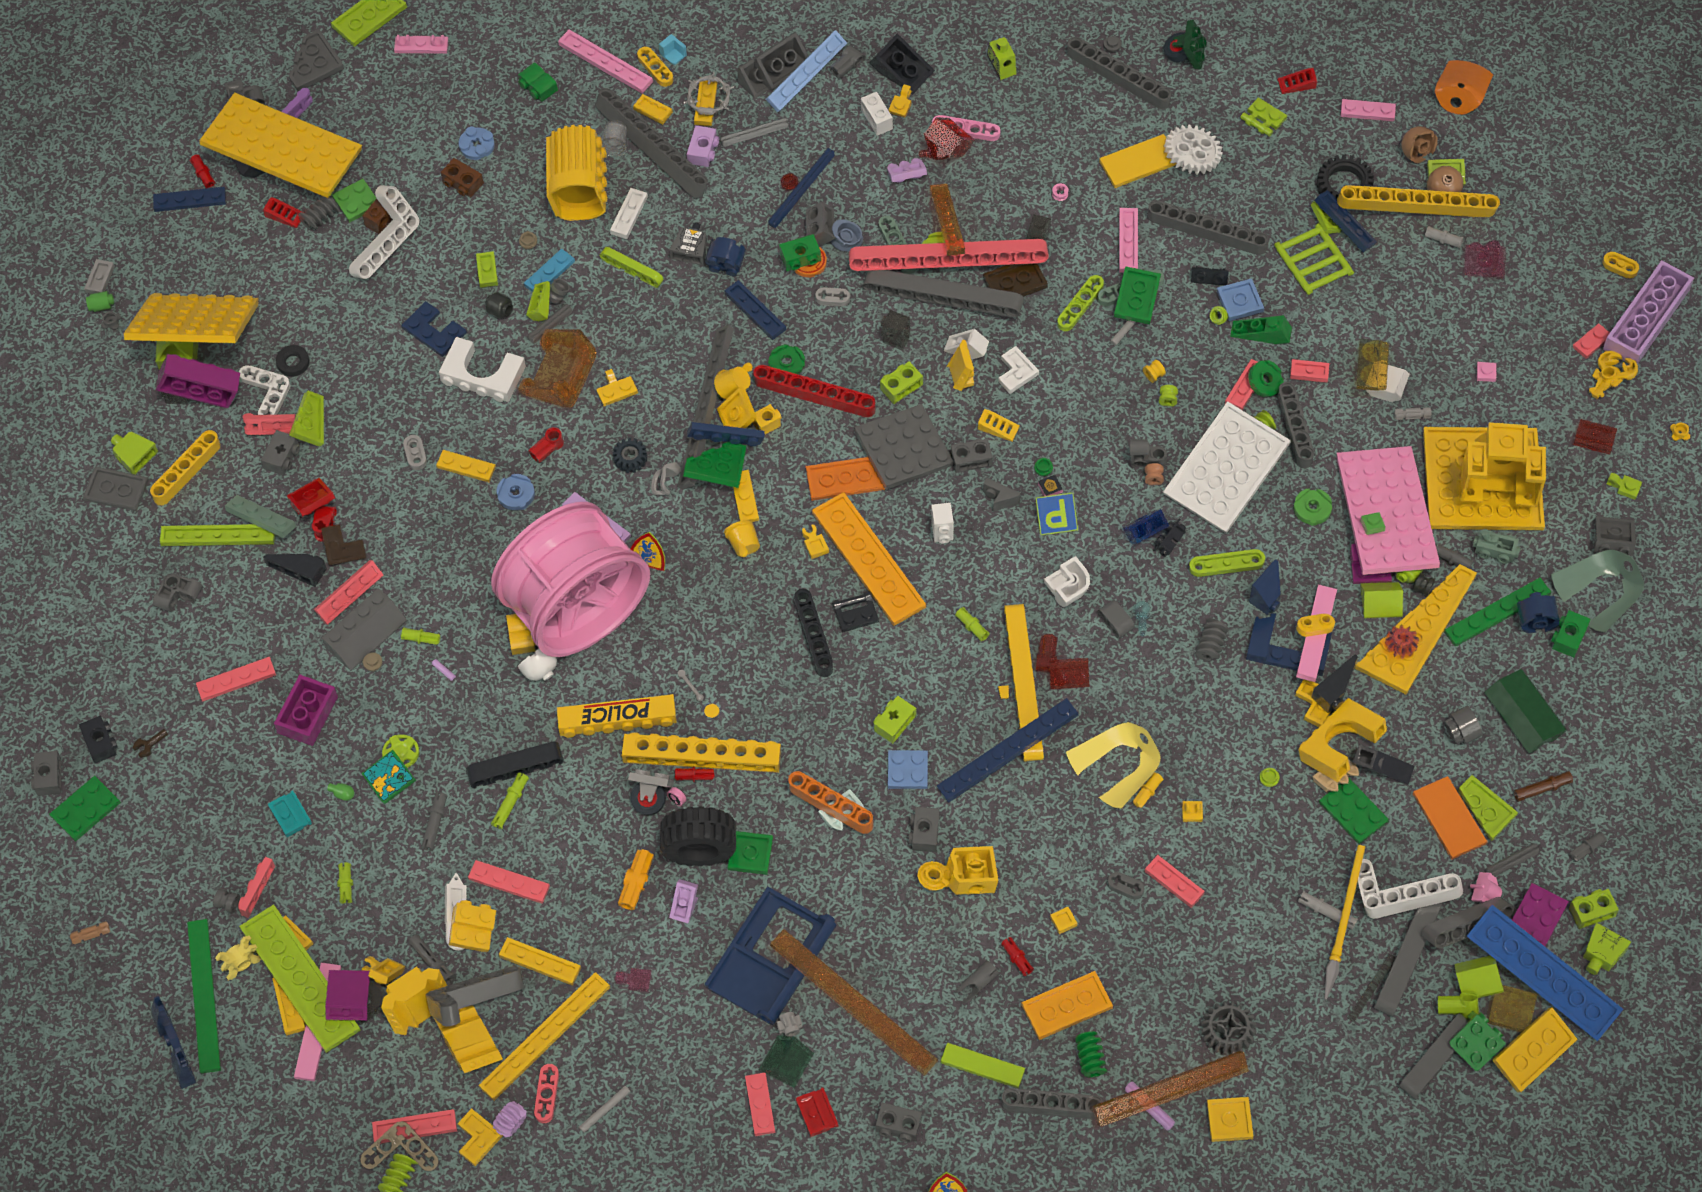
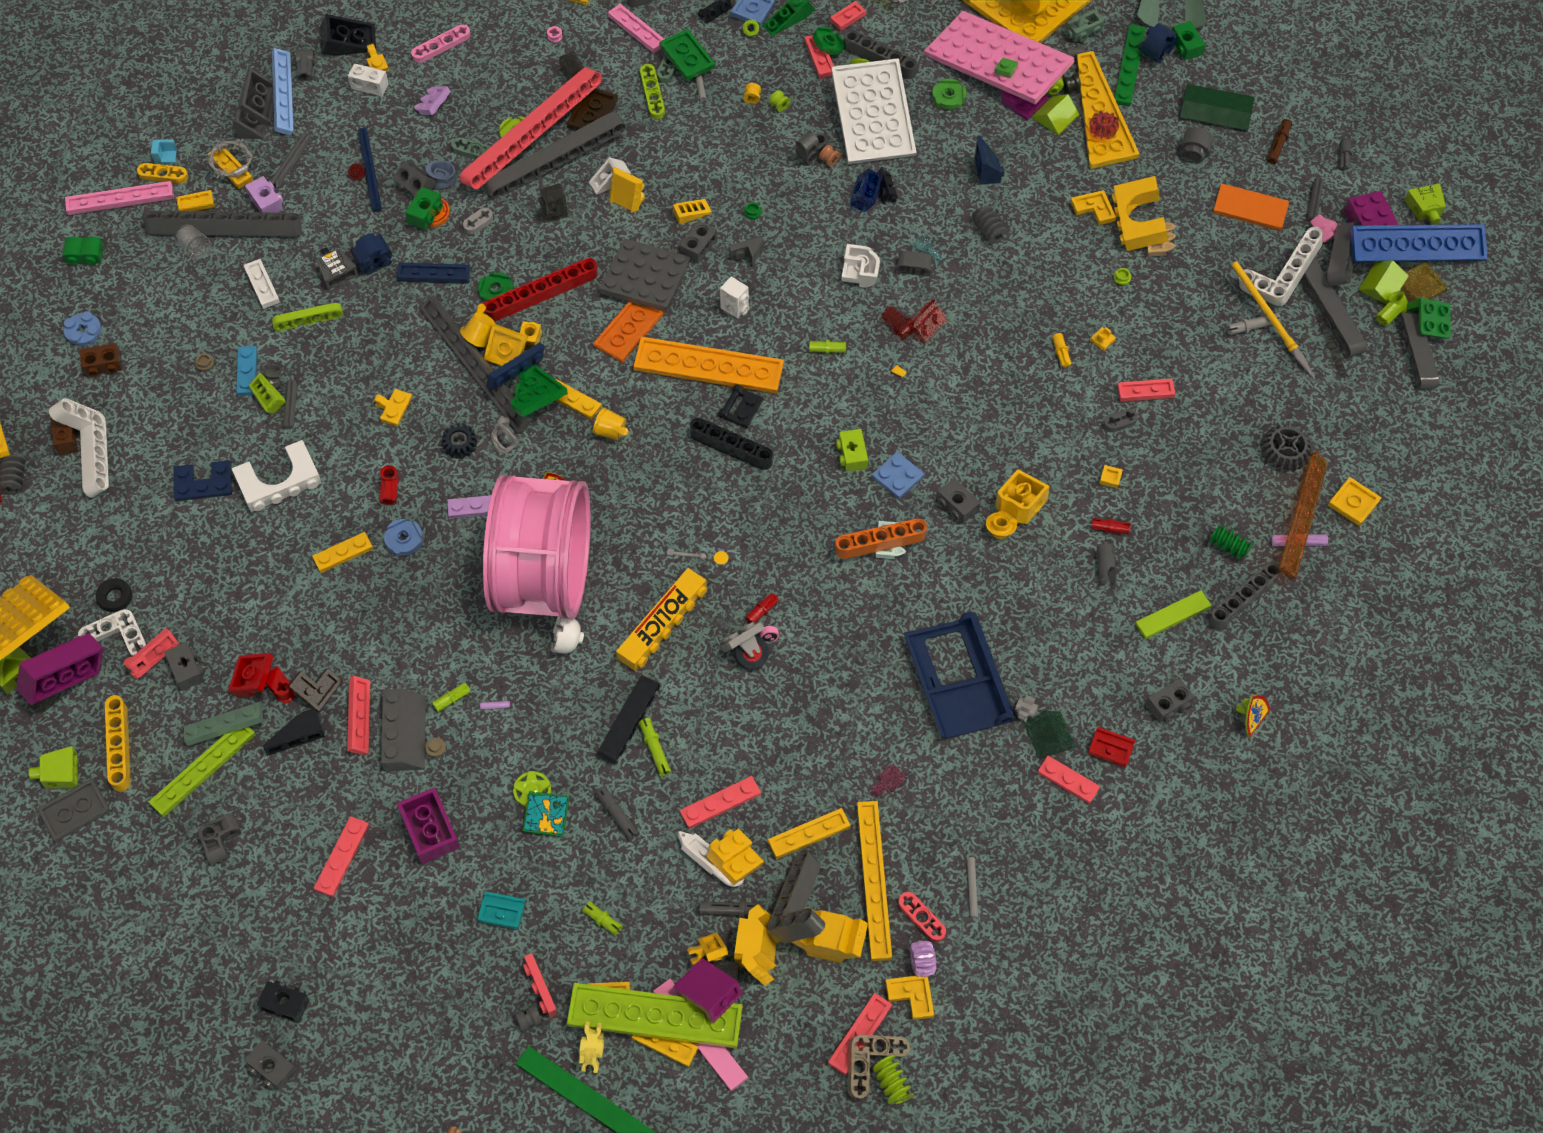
camera: 50 degrees left, 0 degrees up
green plate [49,775,121,842] -> none
dark brown bar [133,729,168,758] -> none
lime wing [289,390,324,446] -> none
bright green cylinder [327,783,354,801] -> none
bright green plate [332,179,376,223] -> none
light grey plate [403,435,427,470] -> none
lime plate [476,251,498,288] -> none
pearl dark grey head [485,292,513,319] -> none
yellow brick [506,614,536,655] -> none
clear orange windscreen [518,329,596,408] -> none
yellow piece [546,125,607,221] -> none
light orange piece [618,849,654,910] -> none
yellow brick [622,733,781,773] -> none
black tyre [660,806,736,866] -> none
lavender slope [669,879,698,923] -> none
green plate [728,831,773,875] -> none
clear orange plate [770,929,938,1076] -> none
yellow plate [802,524,829,559] -> none
lime brick [880,361,923,404] -> none
clear red piece [919,117,975,160] -> none
clear orange plate [930,184,965,256] -> none
dark blue plate [937,698,1079,803] -> none
white plate [998,346,1039,394] -> none
yellow beam [1004,604,1044,762] -> none
light orange plate [1021,971,1113,1040] -> none
blue piece [1036,493,1078,535] -> none
black tile [1038,475,1063,496] -> none
light yellow piece [1066,722,1160,808] -> none
lime plate [1189,549,1265,577] -> none
dark blue wedge [1246,613,1332,676] -> none
bright pink tile [1296,585,1337,682] -> none
yellow plate [1296,614,1335,637] -> none
black slope [1312,654,1358,713] -> none
green plate [1319,777,1389,845] -> none
black slope [1352,744,1415,785] -> none
lime wing [1458,775,1518,842] -> none
yellow plate [1492,1007,1578,1092] -> none
lime brick [1569,889,1619,929] -> none

